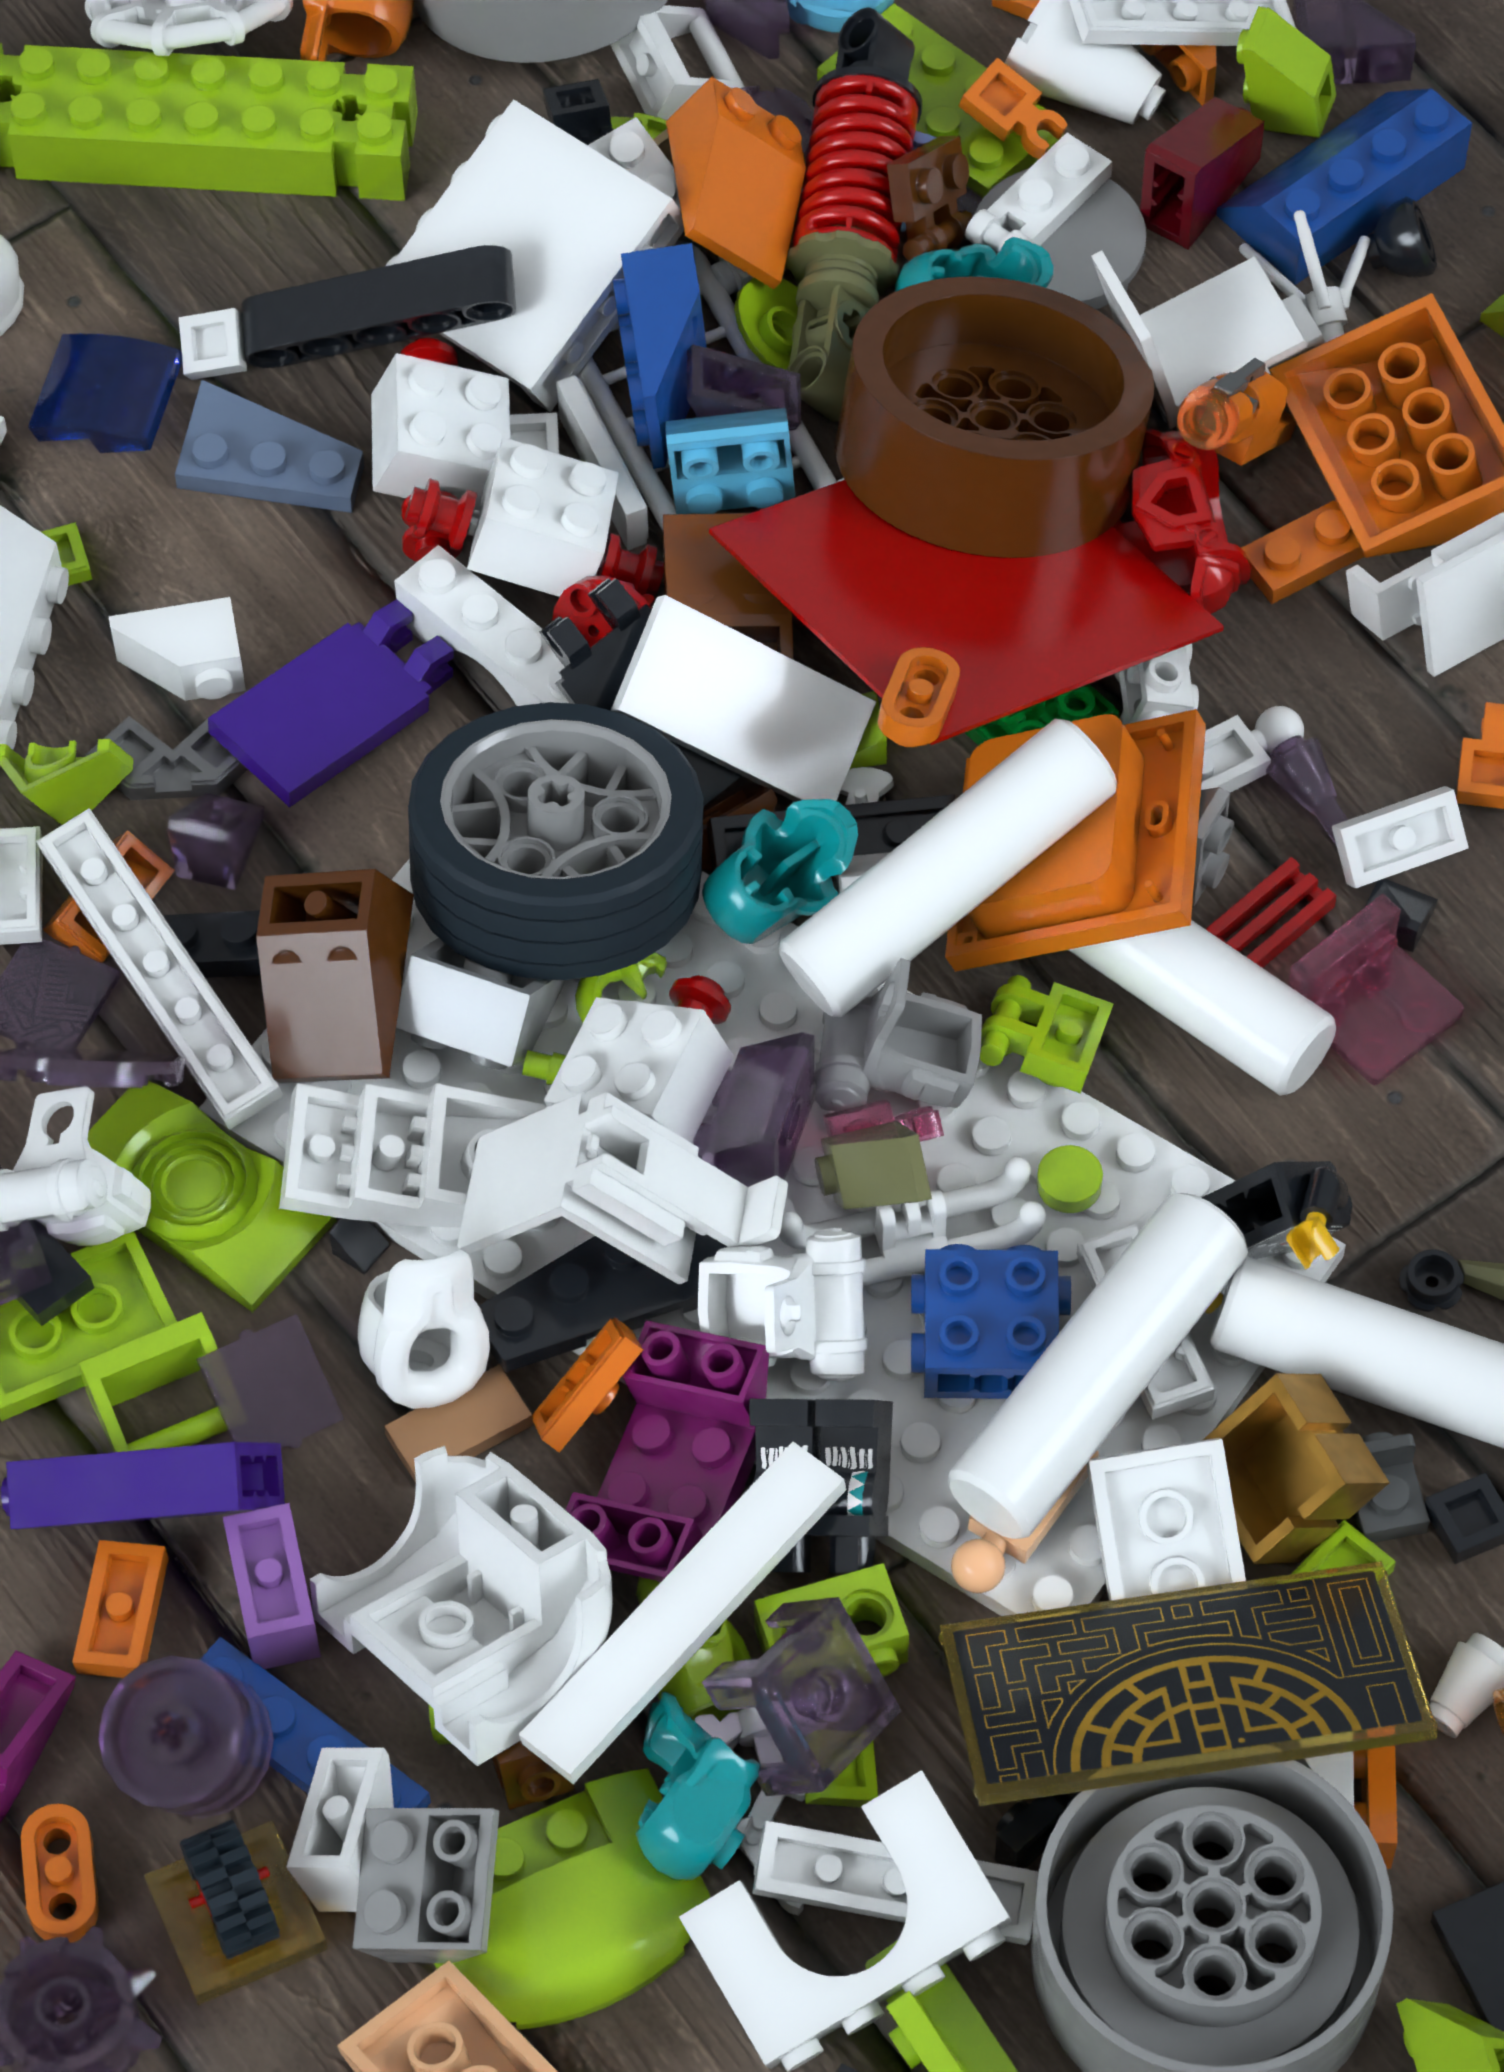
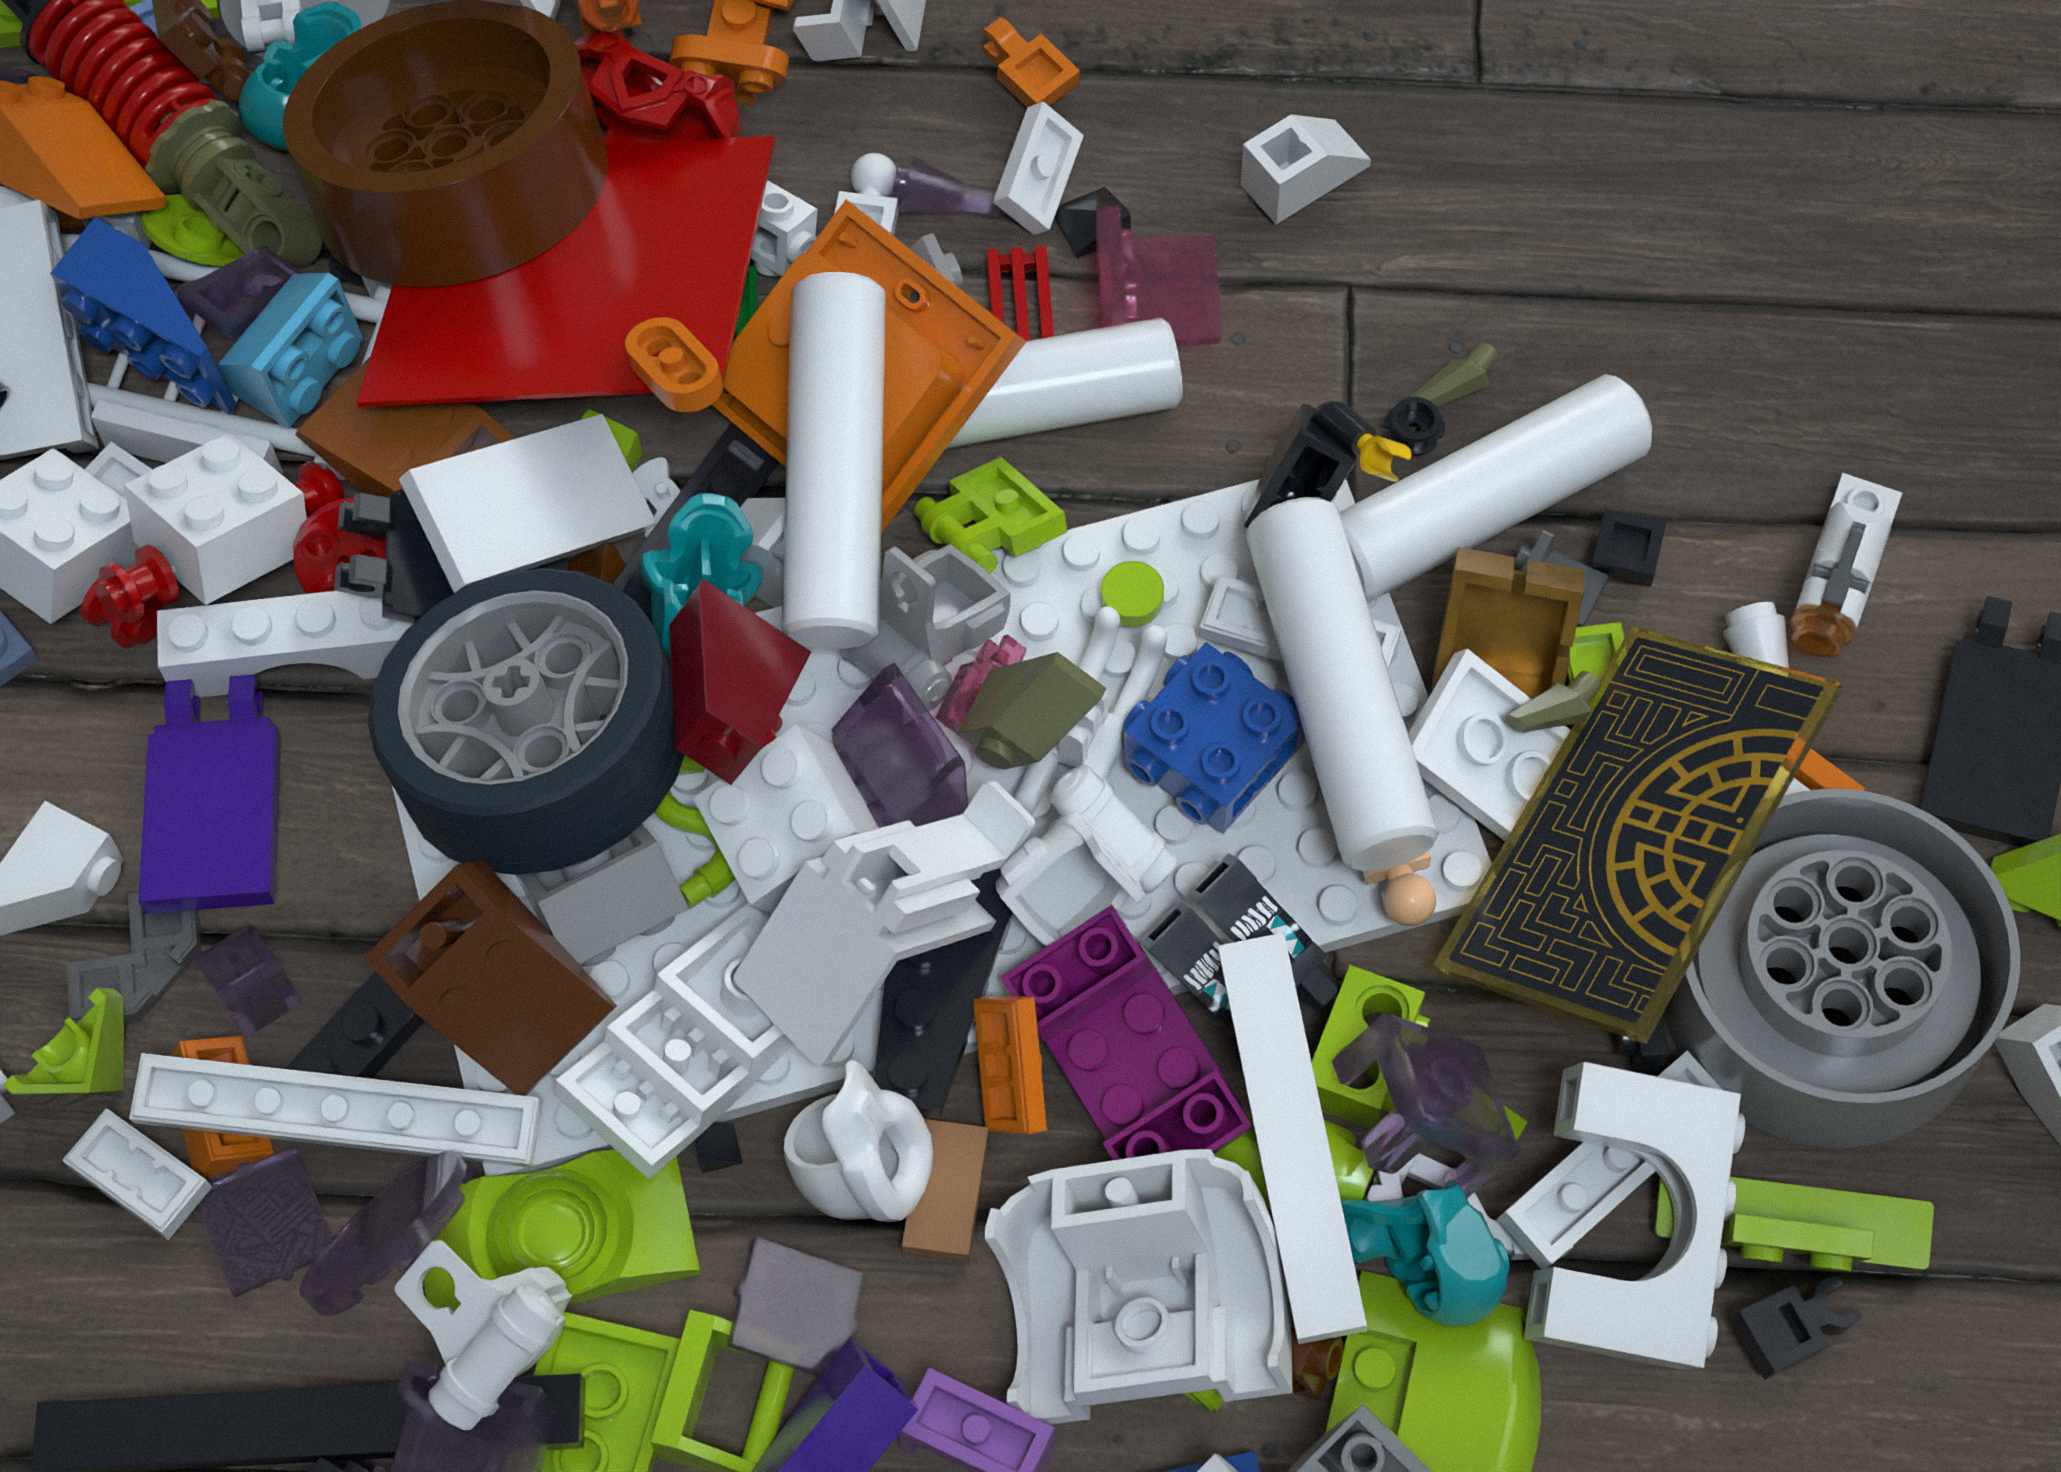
camera: 50 degrees left, 5 degrees up
none -> orange plate [669,34,789,94]
none -> dark red slope [669,579,811,785]
none -> olive bar [1504,671,1601,732]

